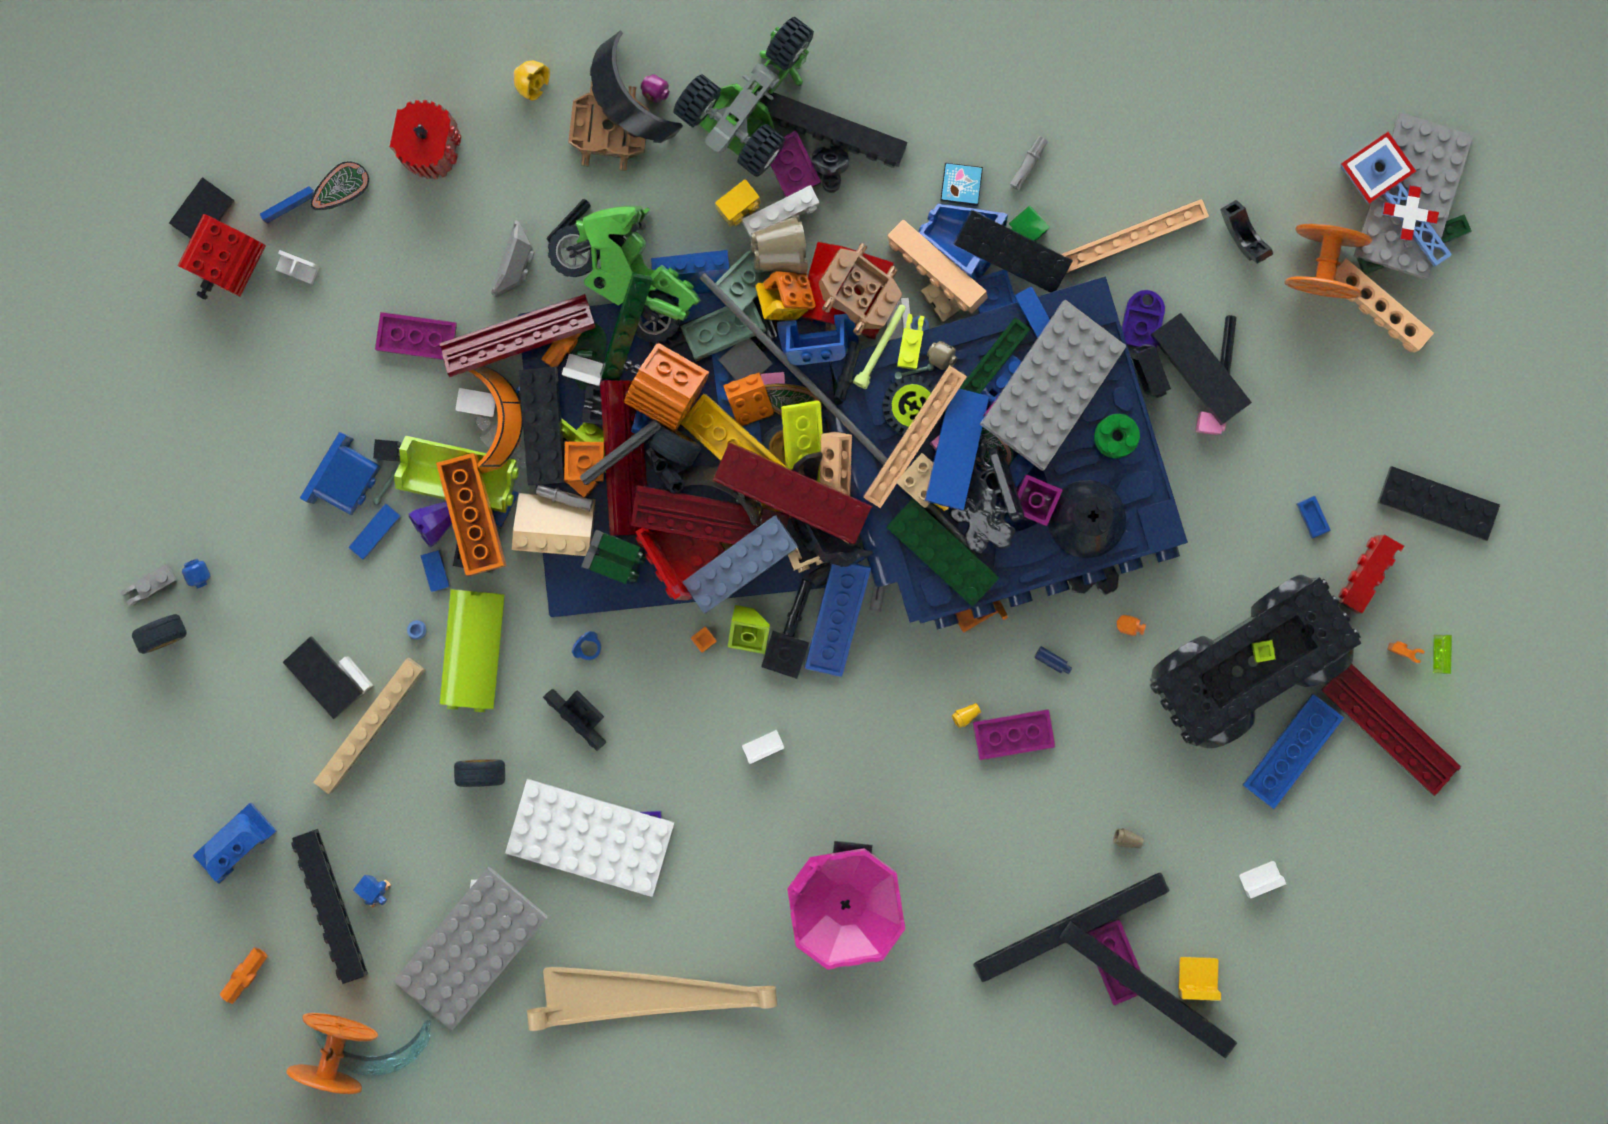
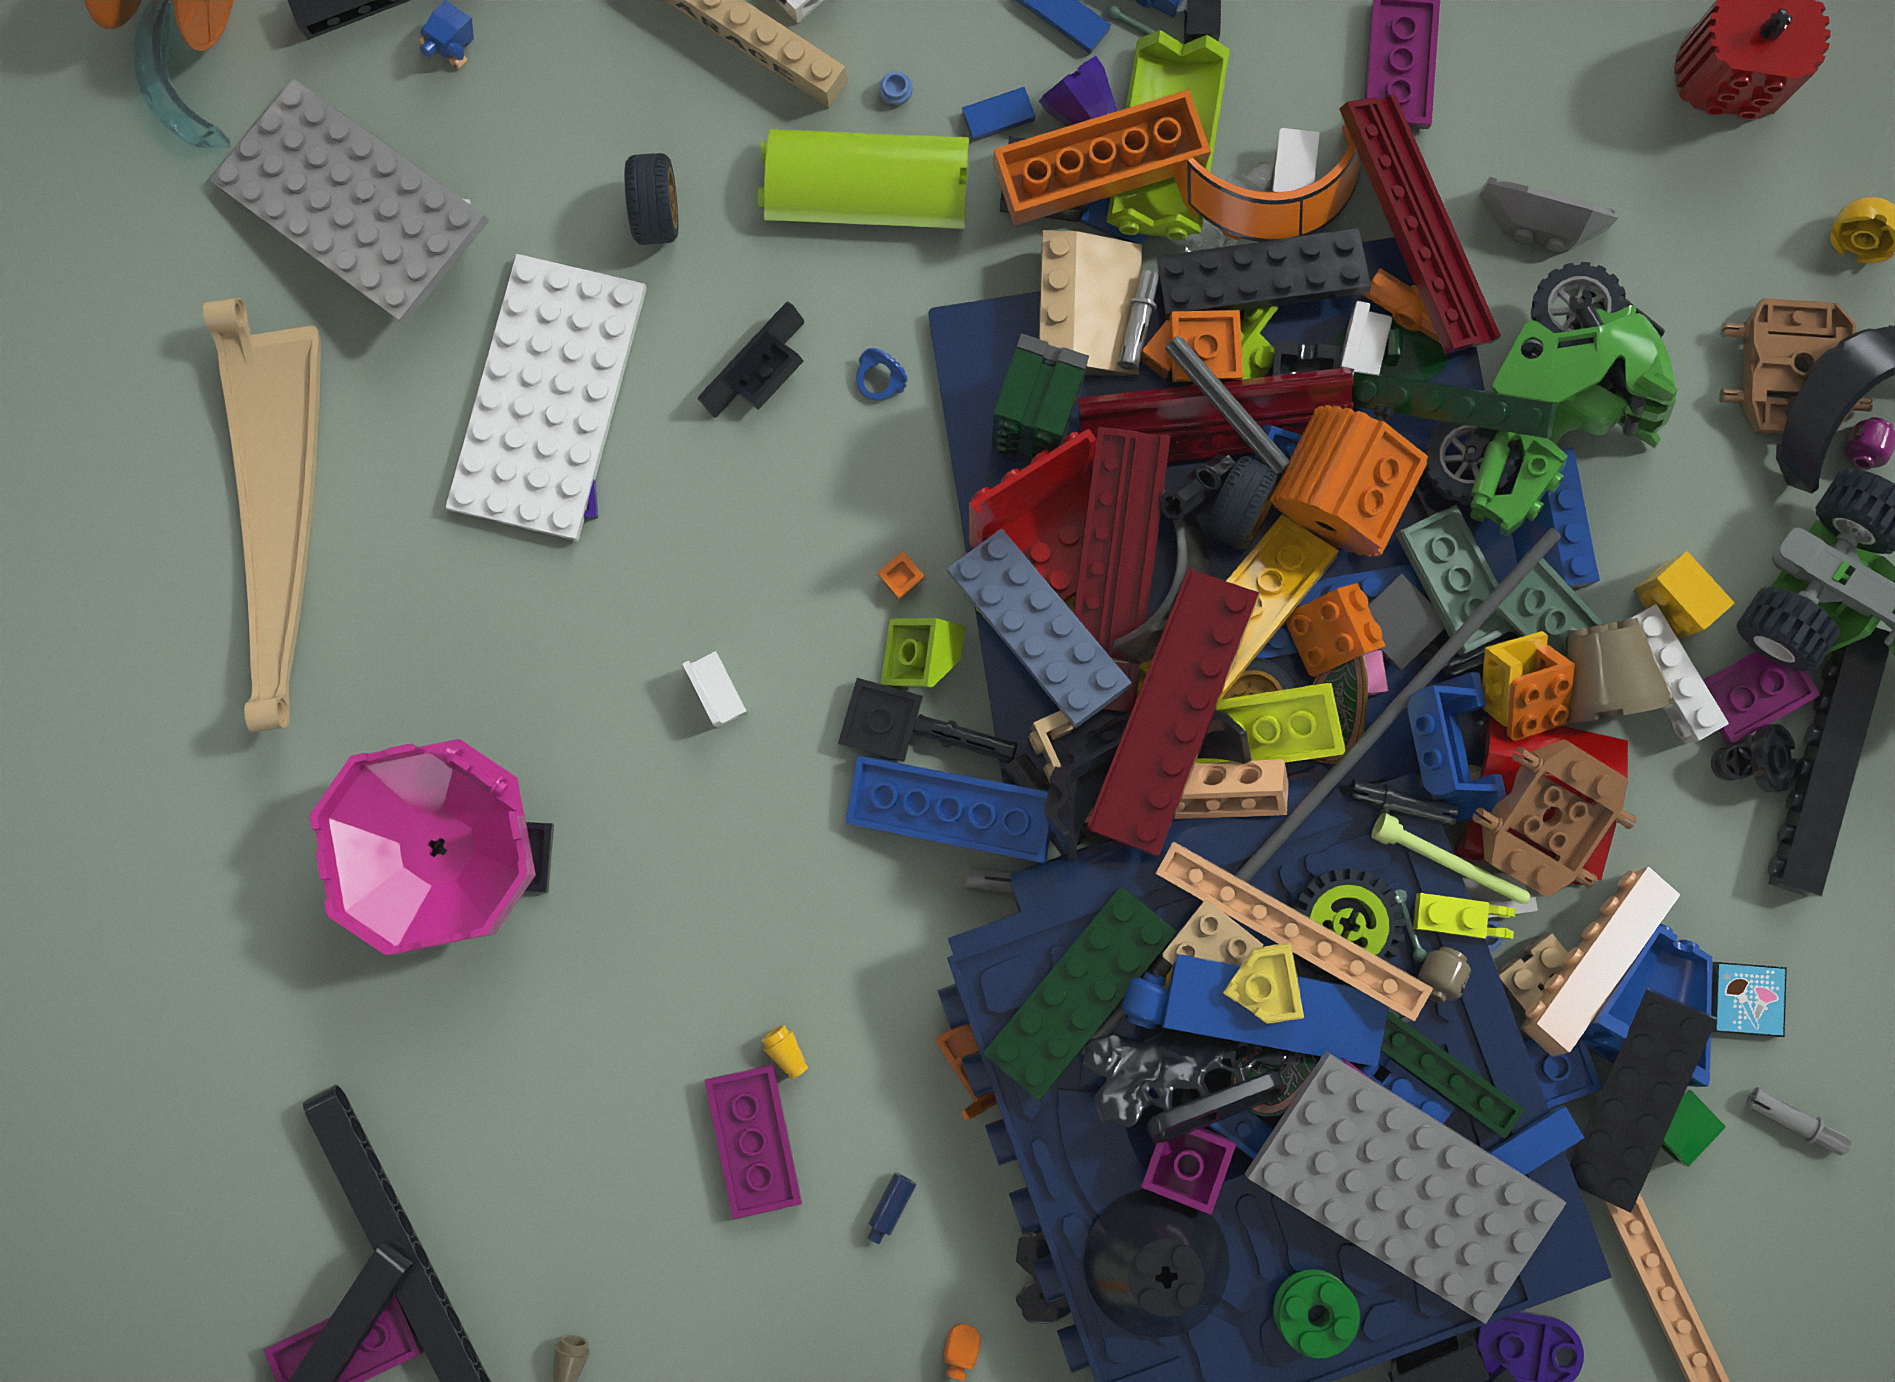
camera: 90 degrees right, 5 degrees down
none -> blue head [1122,972,1169,1029]
none -> light yellow plate [1223,943,1304,1024]

